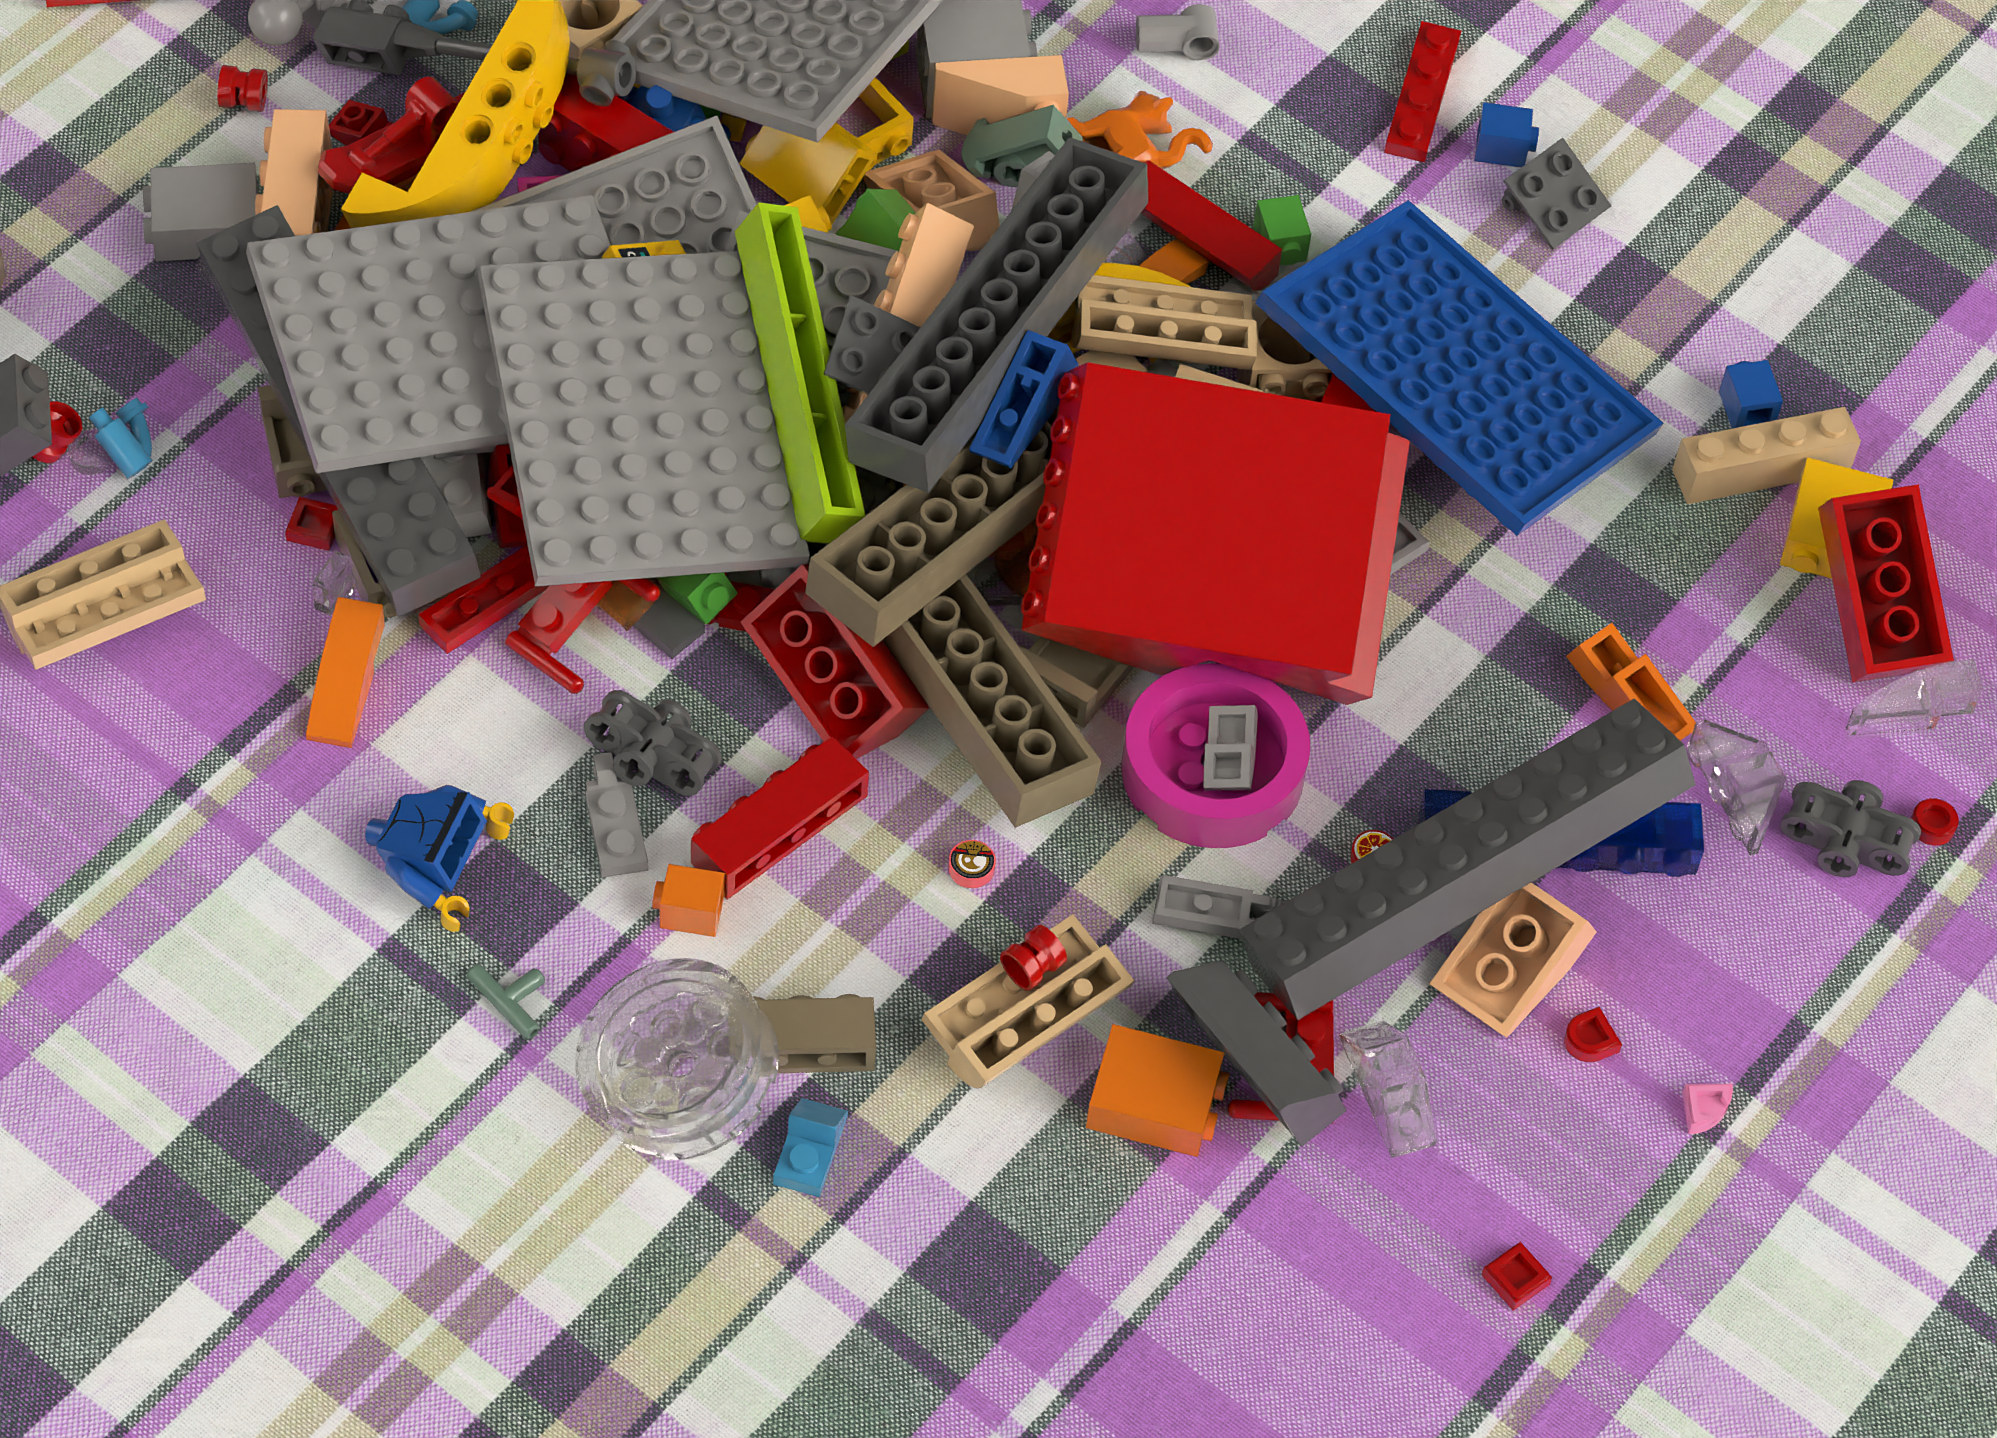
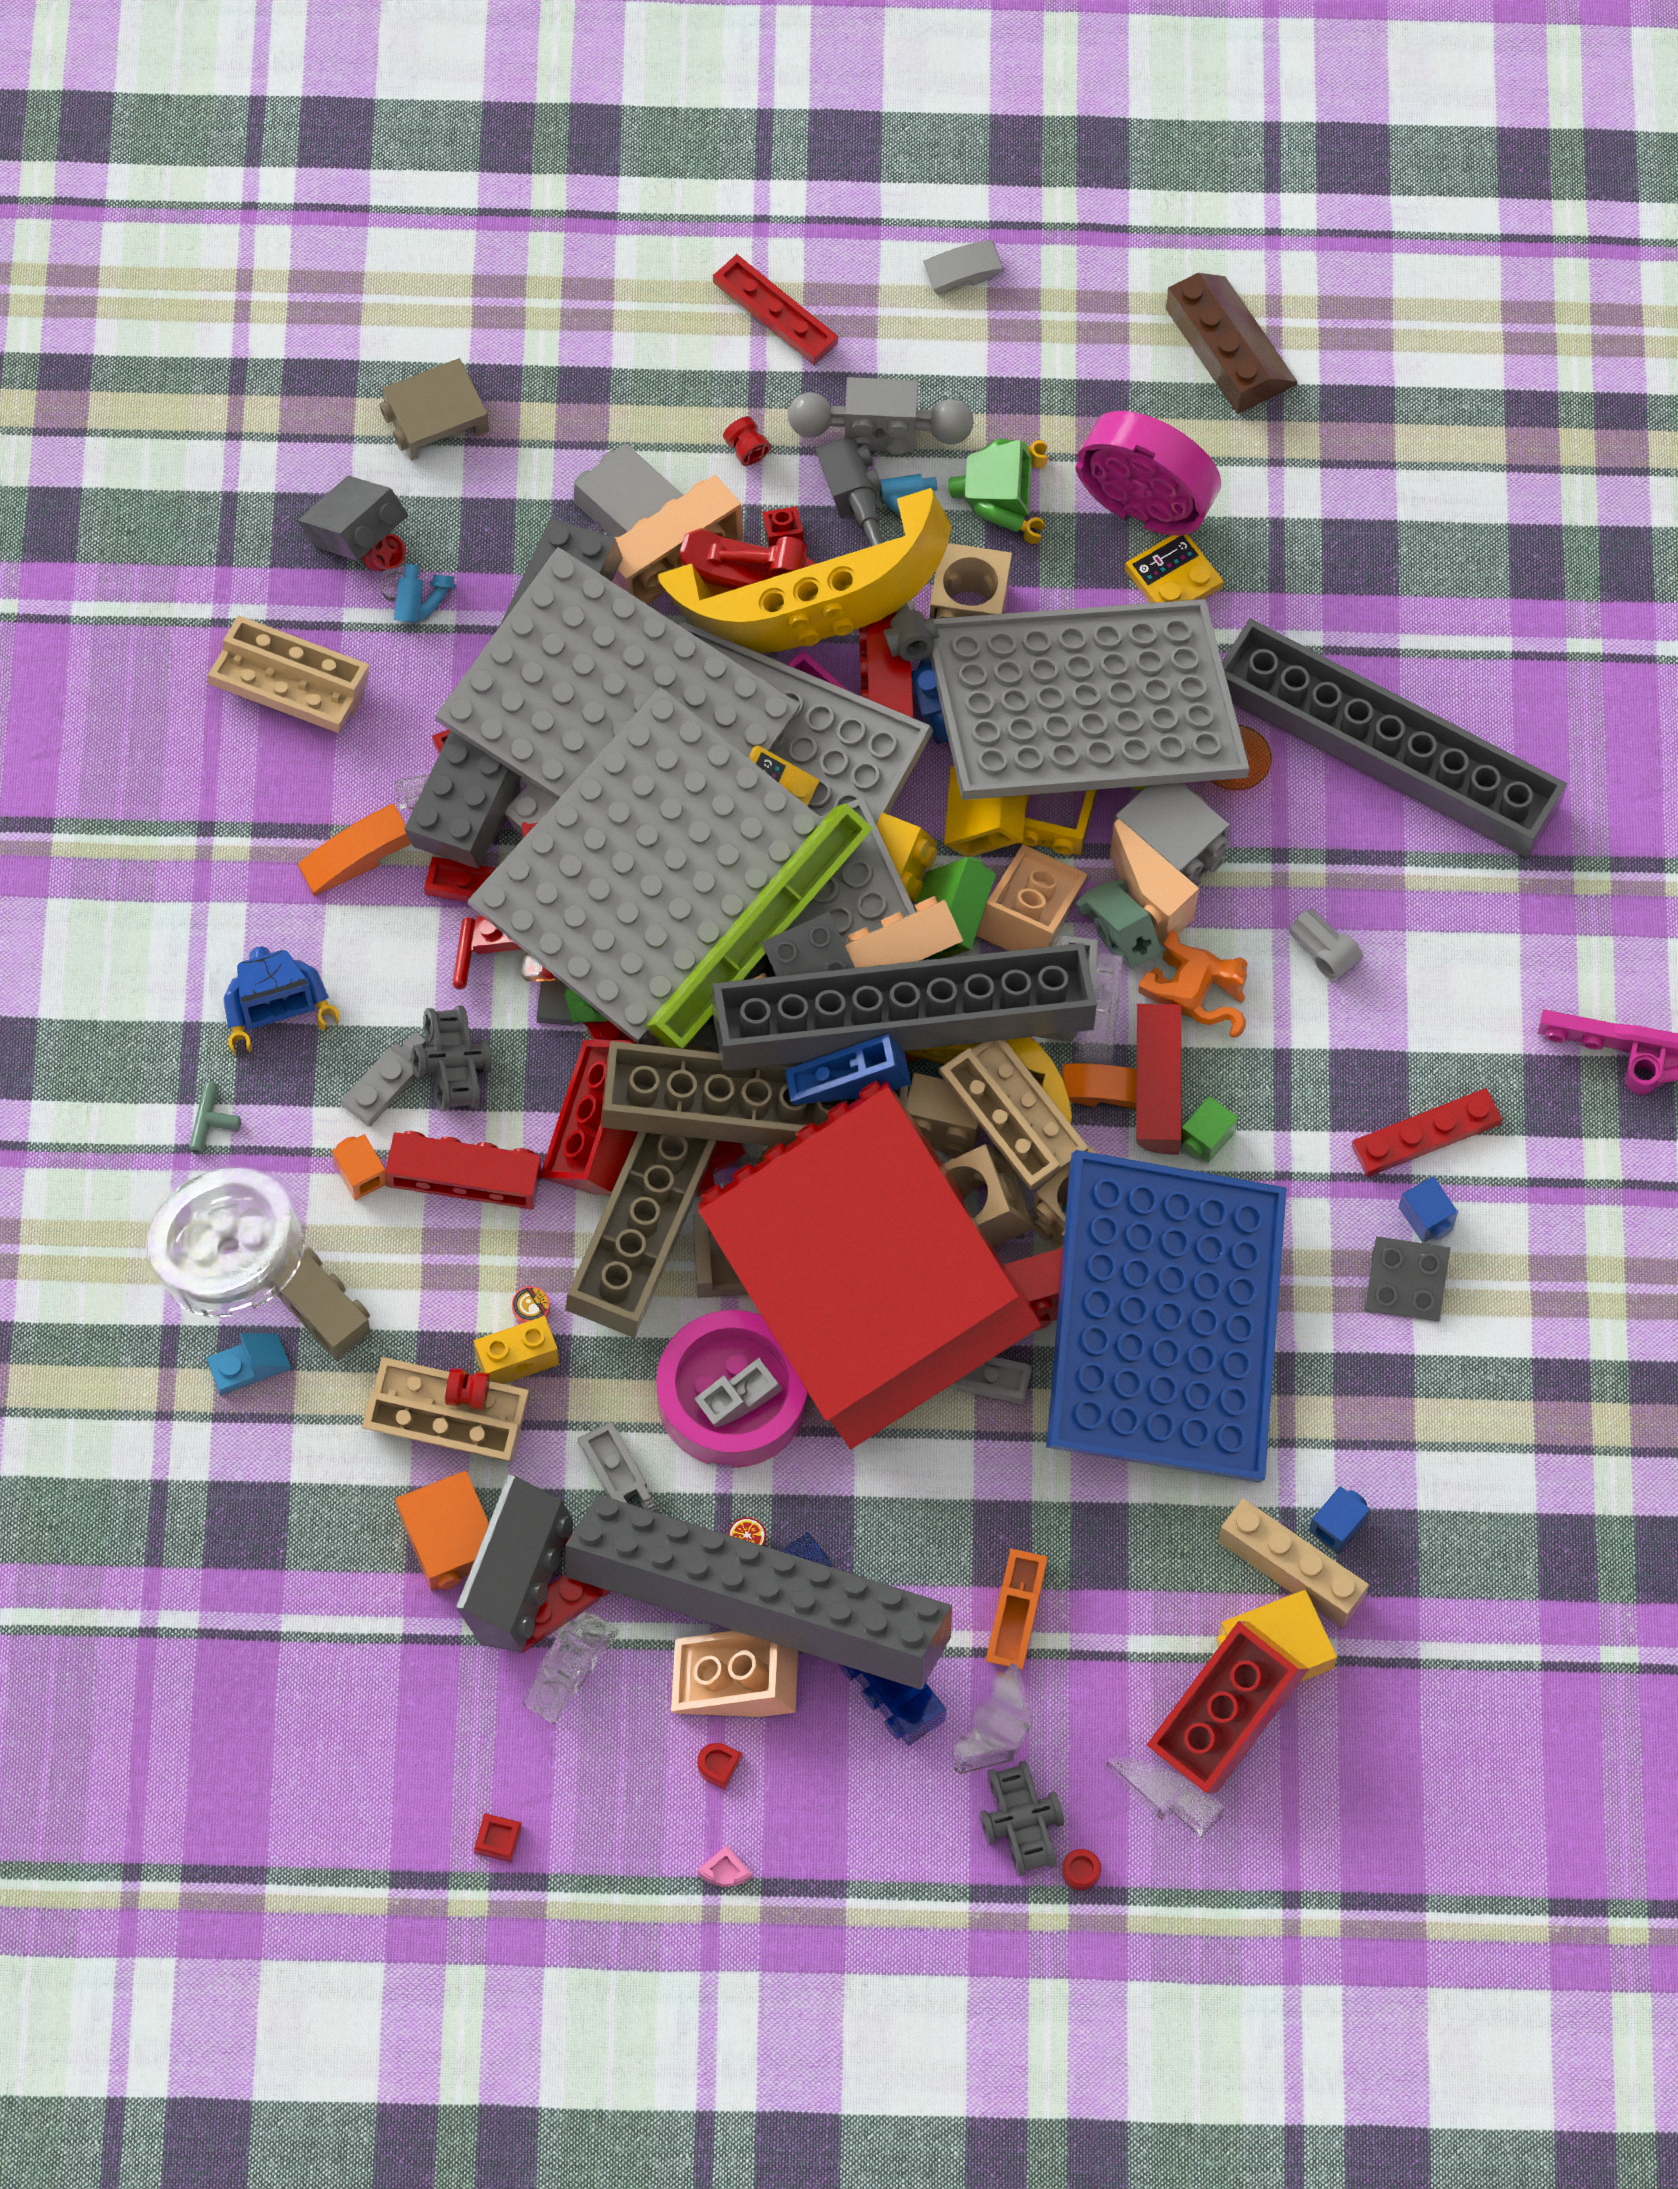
camera: 55 degrees right, 10 degrees up
none -> yellow brick [473,1316,559,1384]

